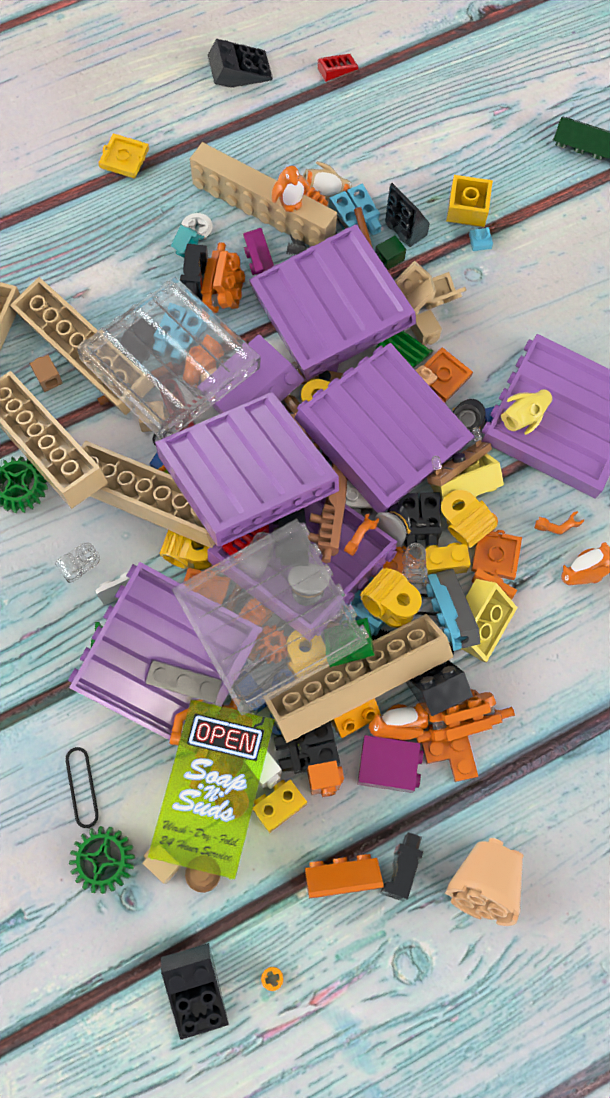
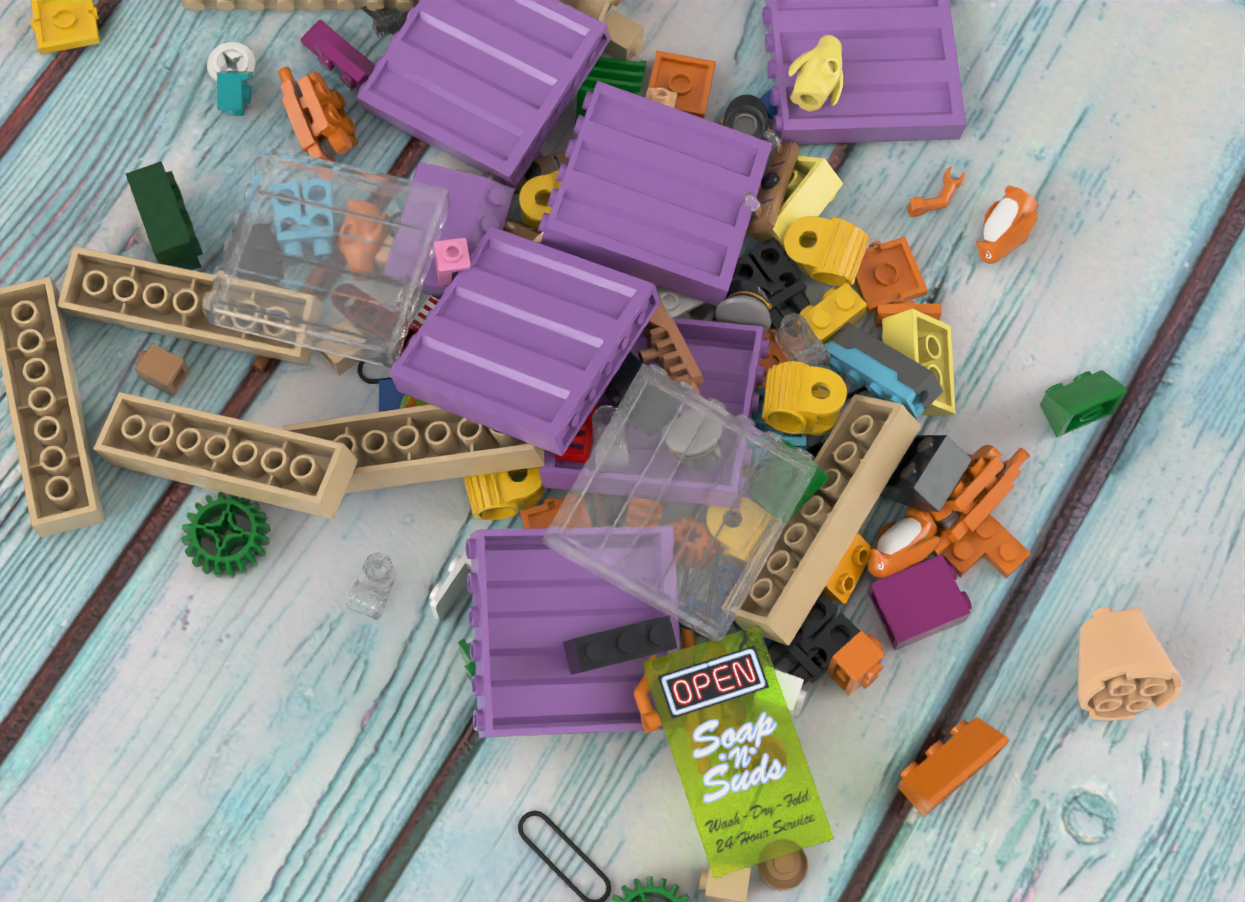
camera: 30 degrees left, 0 degrees up
black hips [180,244,209,308] -> none
yellow brick [252,779,307,833] -> none
orange arm [344,514,379,556] -> none
black hips [380,832,424,902] -> none
none -> dark green brick [125,161,203,270]
none -> bright pink bracket [434,238,471,286]
none -> green slope [1040,370,1127,437]

